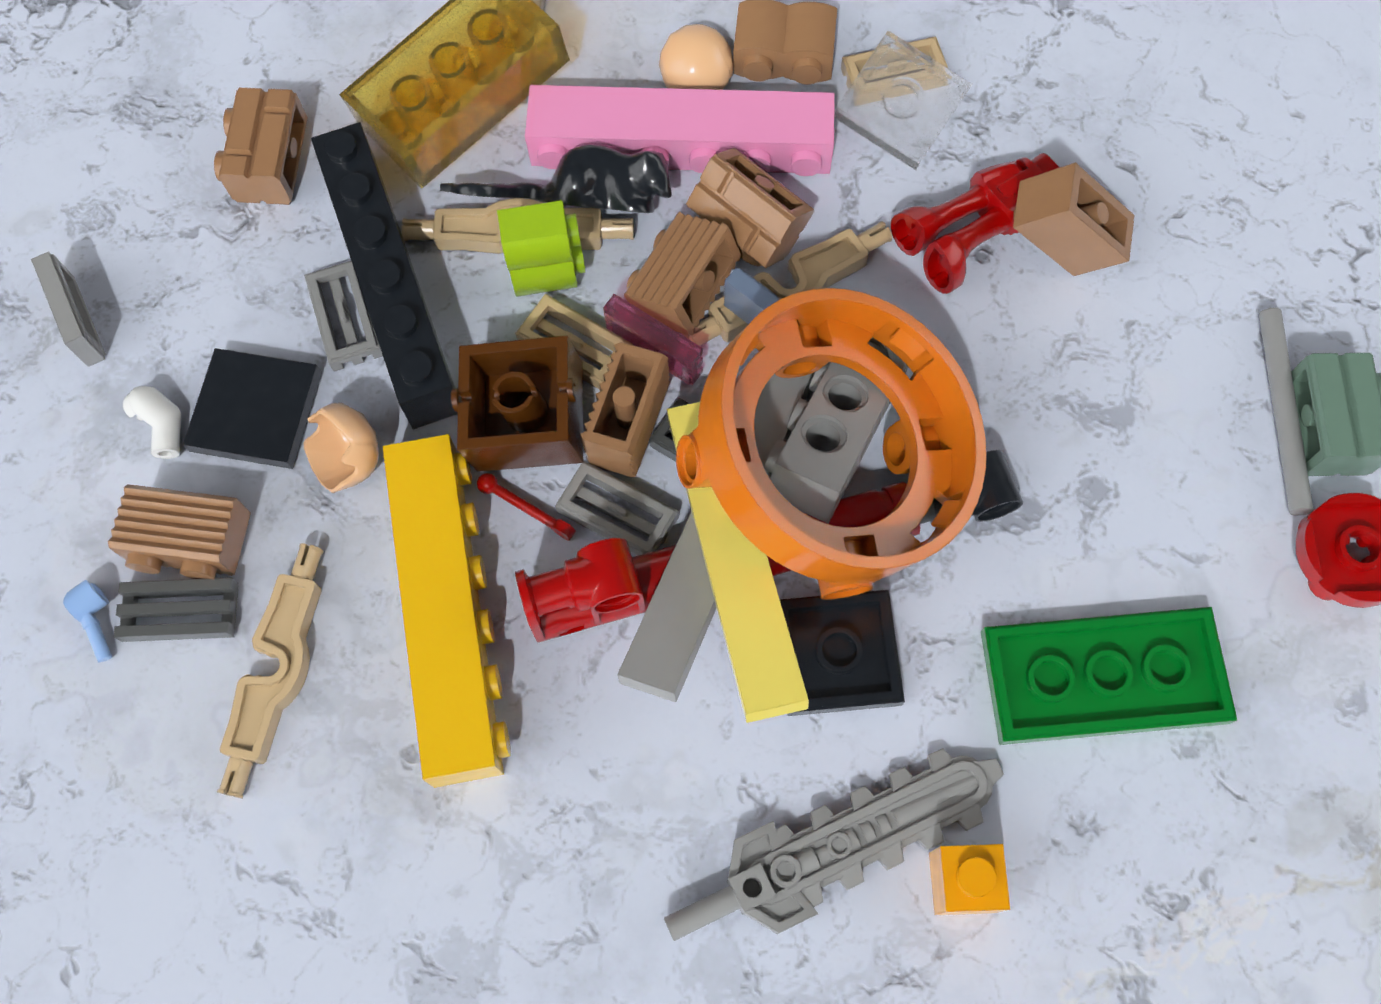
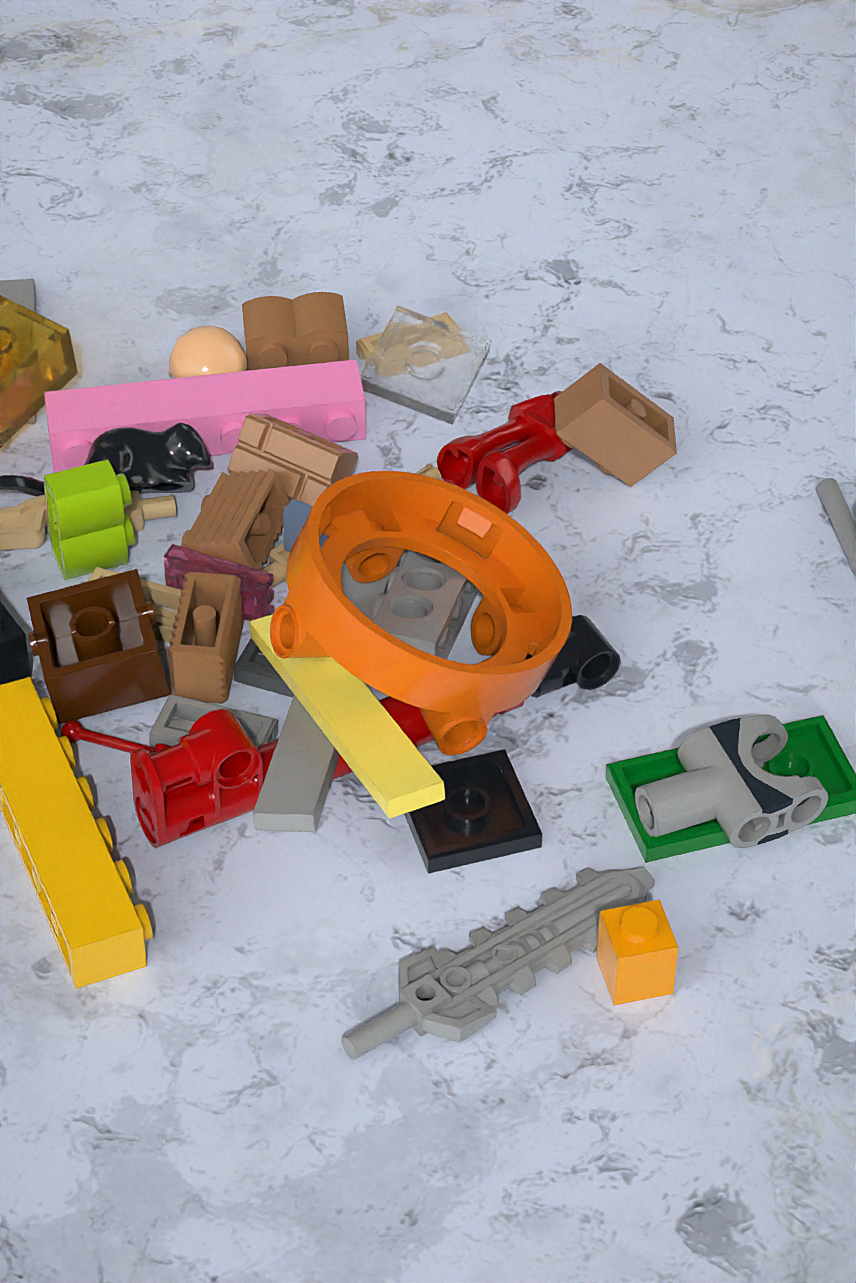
camera: 15 degrees left, 25 degrees down
none -> light grey connector [635,714,828,848]

